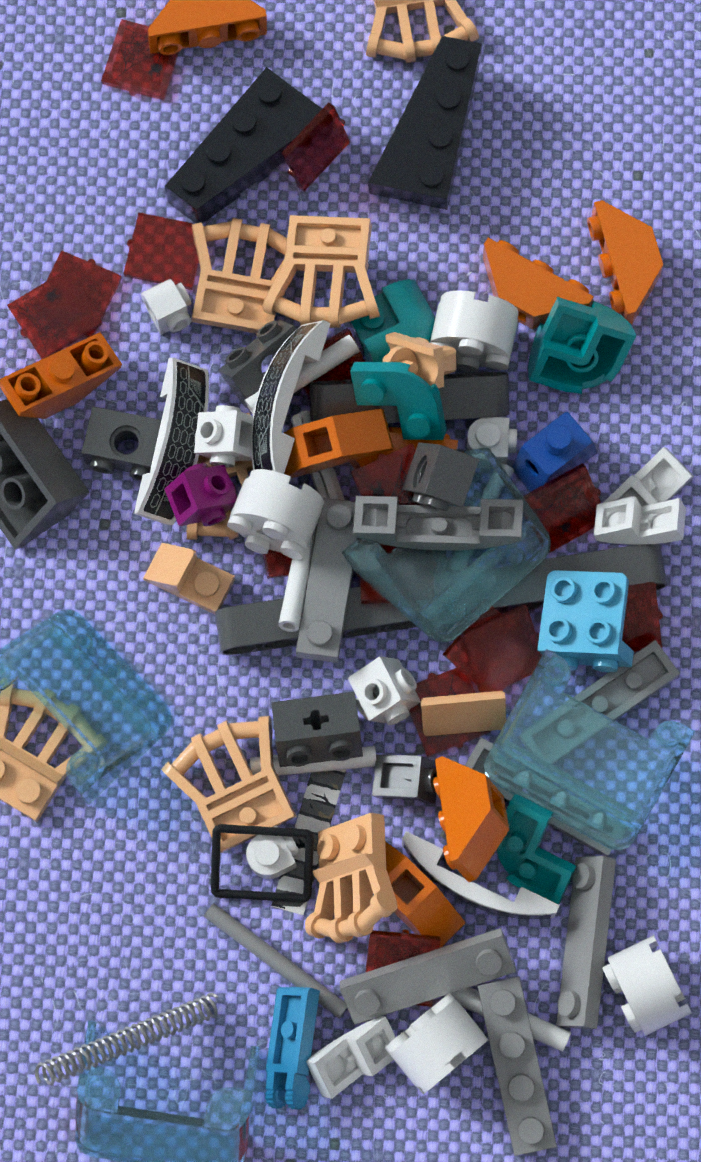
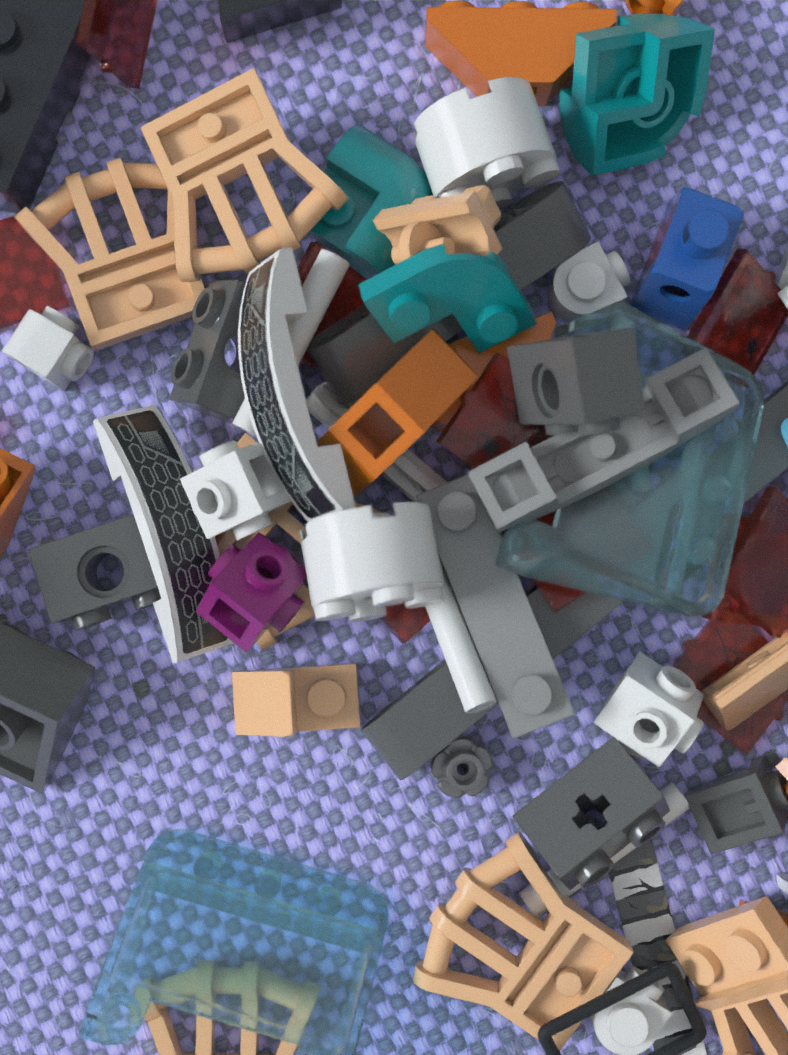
camera: 35 degrees left, 10 degrees up
none -> flat silver plate [431,736,493,799]

